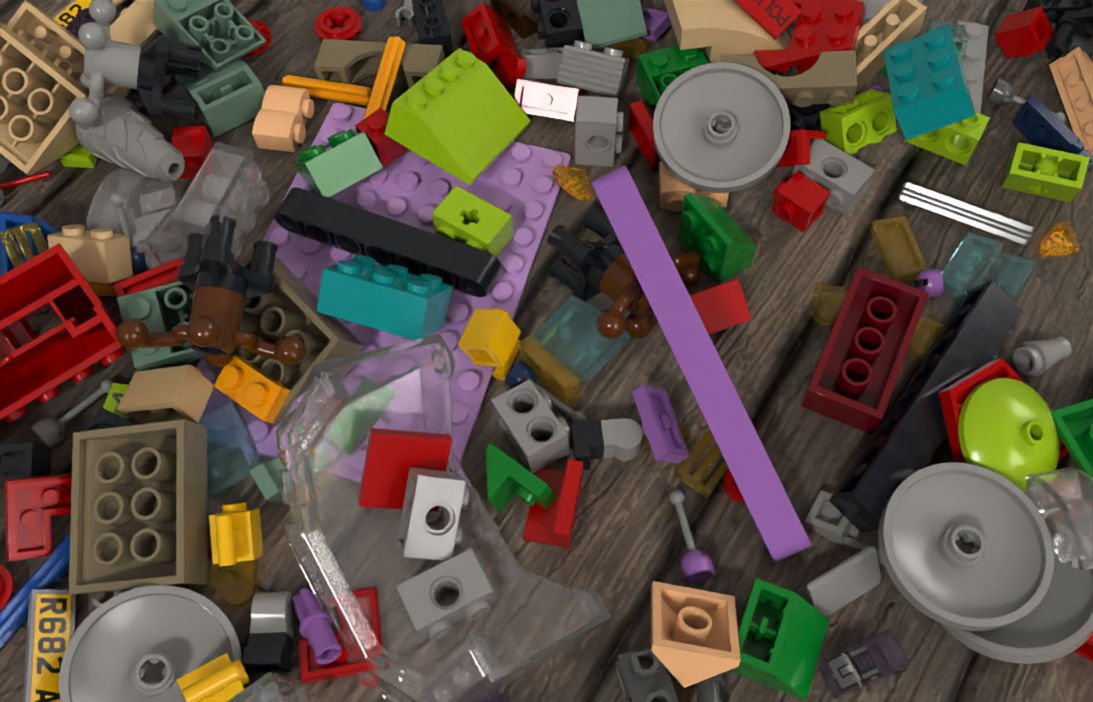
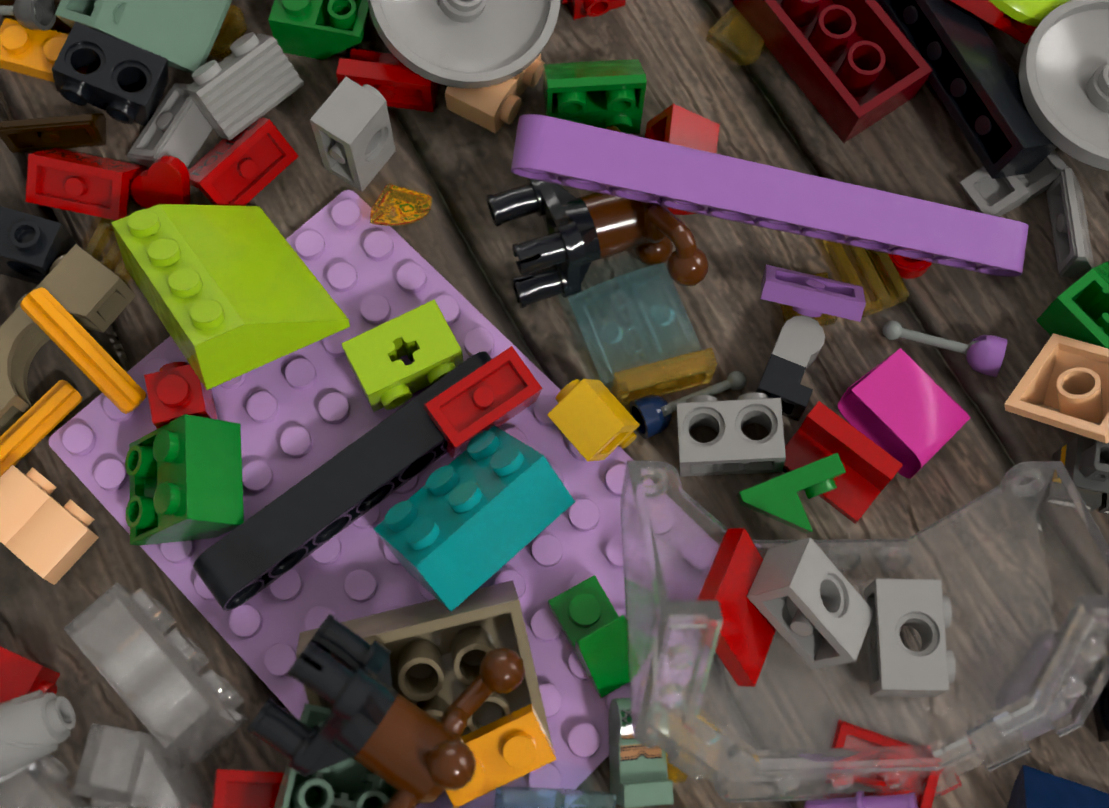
camera: 65 degrees left, 10 degrees up
none -> red panel [424,346,543,458]
none -> dark pink piece [837,348,971,479]

